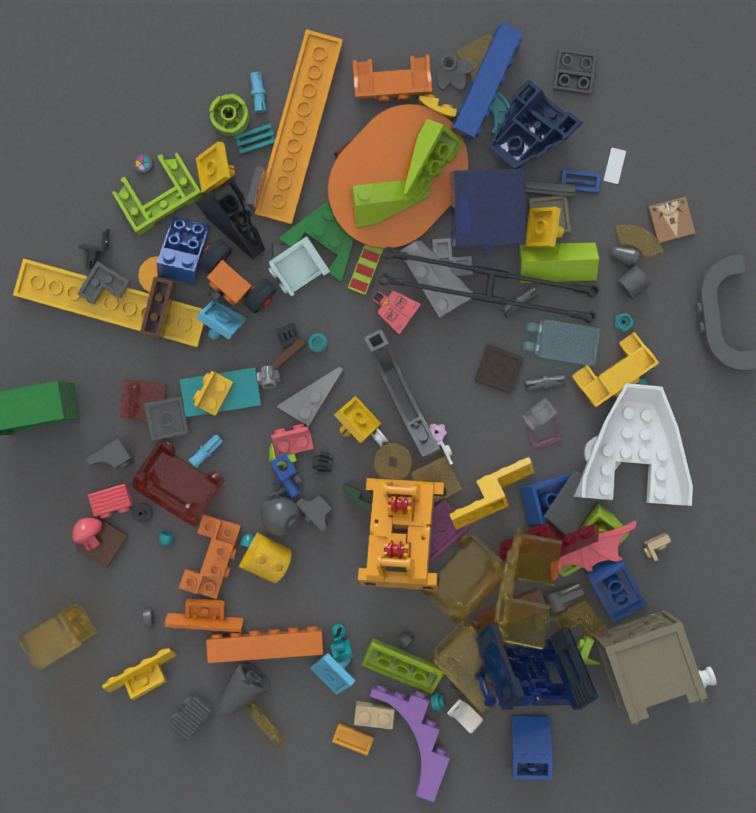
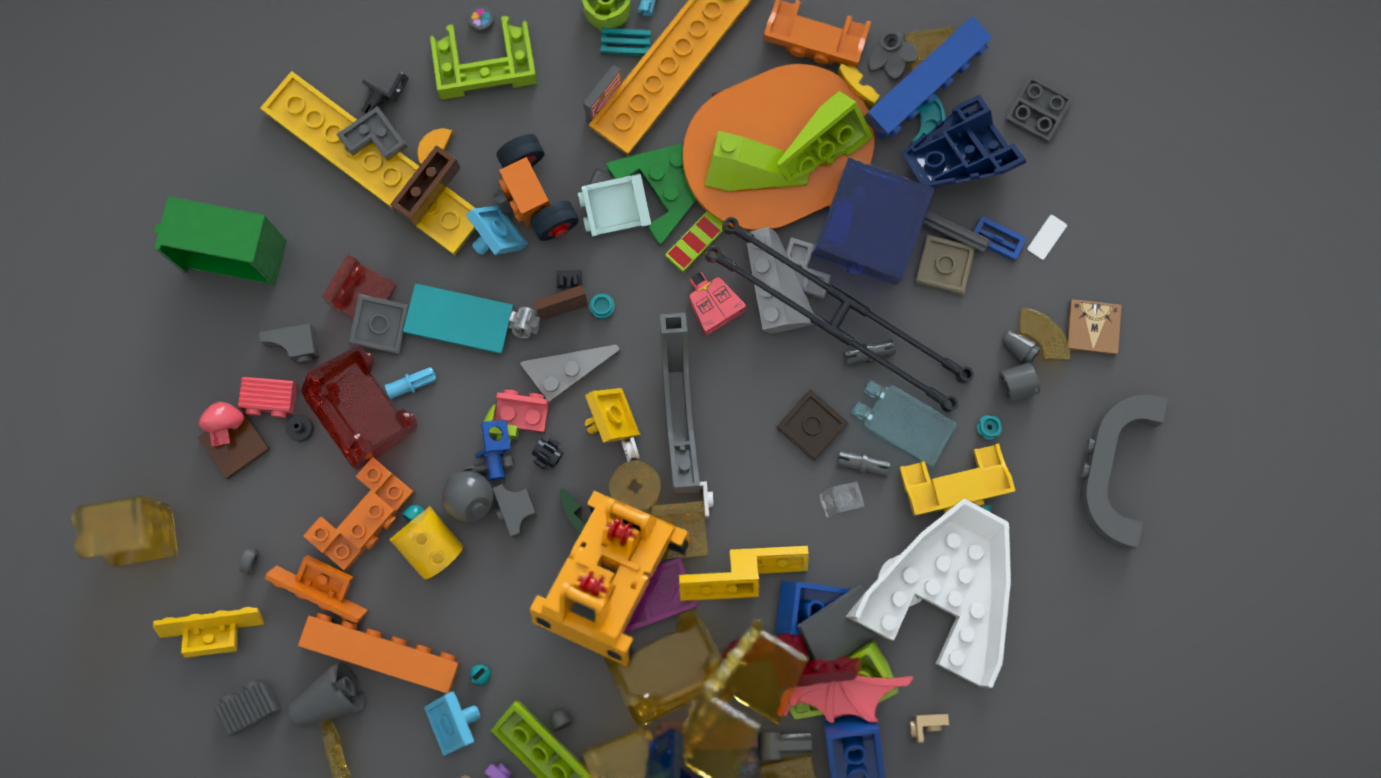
camera: 25 degrees right, 10 degrees down
blue slope [157,217,210,284] -> none
teal hinge [159,531,175,546] -> none
yellow bracket [193,371,234,416] -> none
yellow tile [196,142,235,194] -> none
black wedge [196,178,265,259] -> none
teal tile [330,637,353,663] -> none
plant [429,424,447,442] -> none
lime slope [519,242,599,283] -> none
yellow tile [524,207,564,248] -> none
clear pink piece [527,419,562,448] -> none

